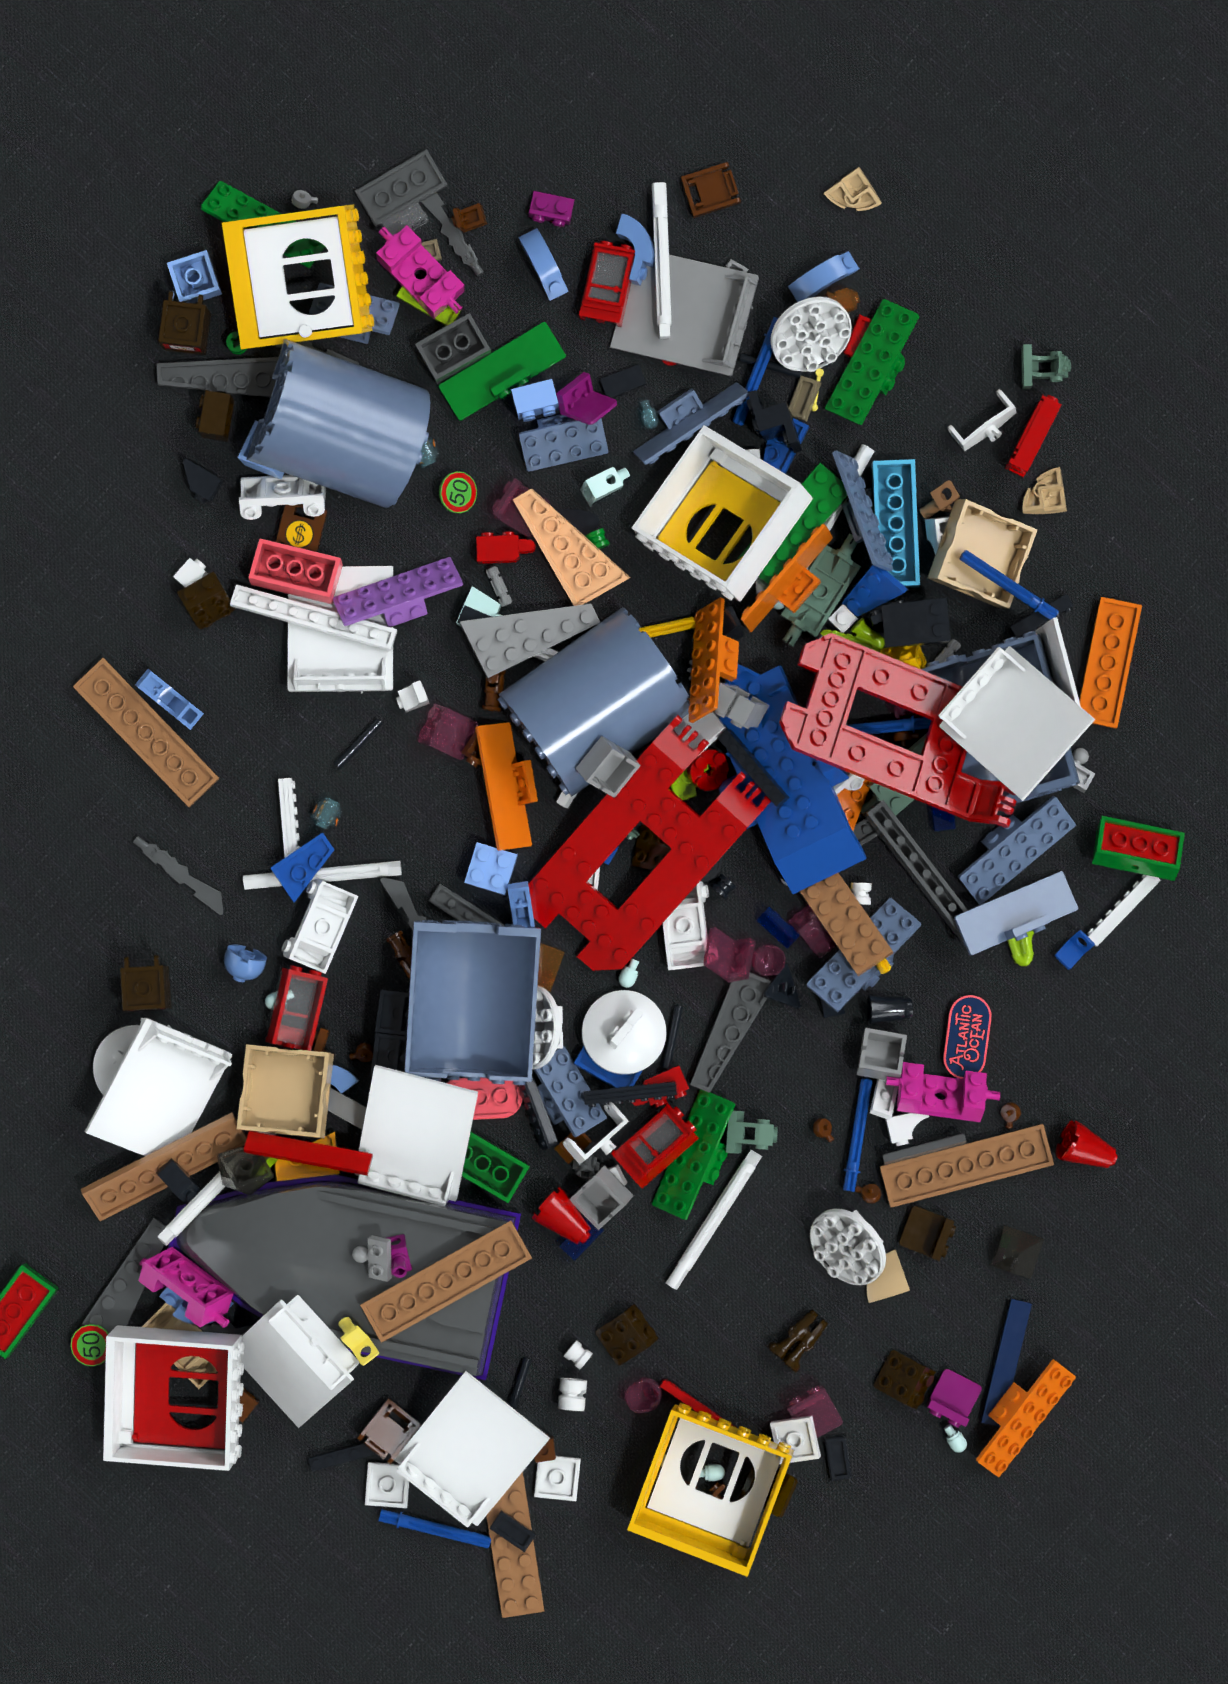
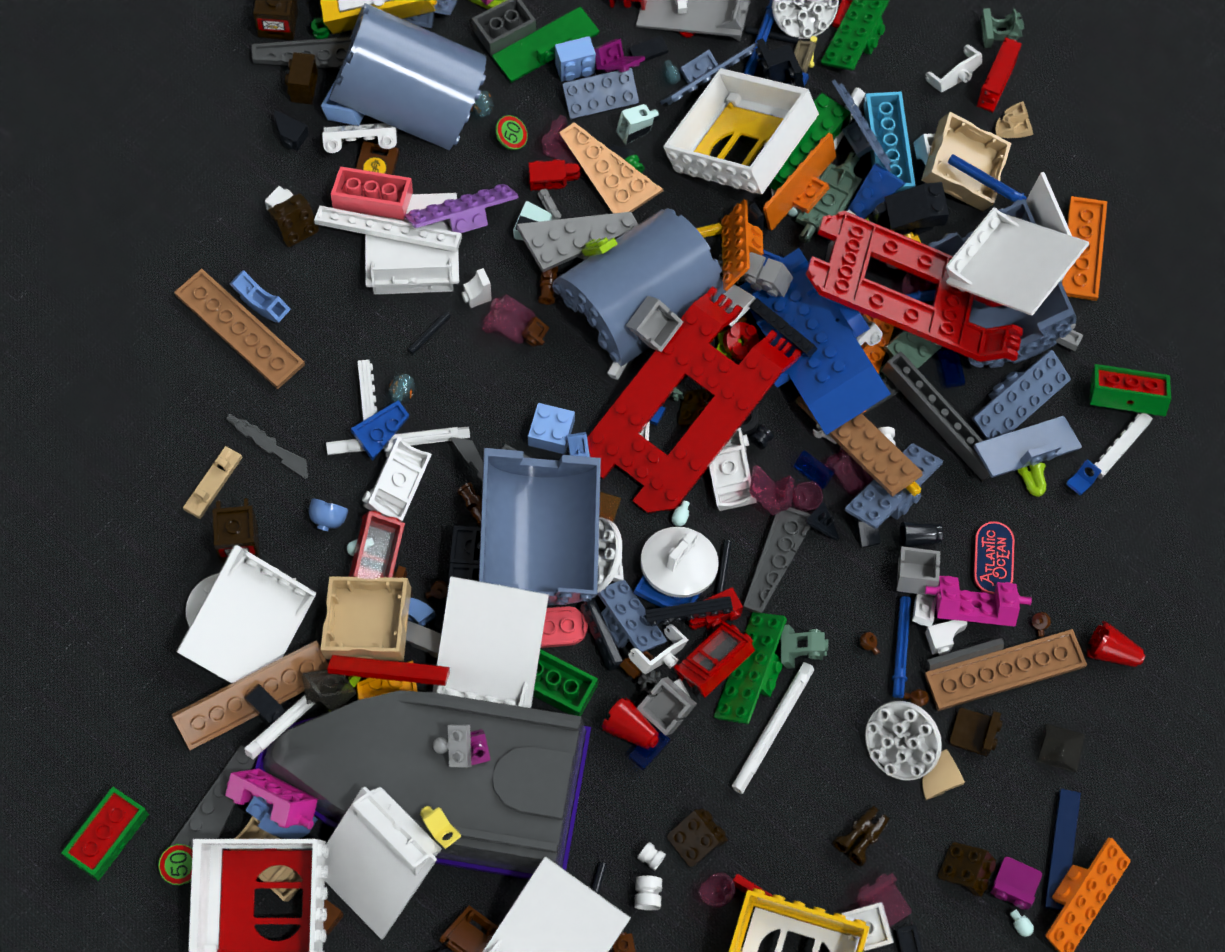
camera: 10 degrees left, 20 degrees down
medium nougat plate [360,1220,532,1343] -> none
orange bracket [475,722,538,851] -> none
medium nougat bracket [920,480,960,519] -> none
none -> tan hinge [183,446,242,519]
none -> lime plate [581,237,618,256]

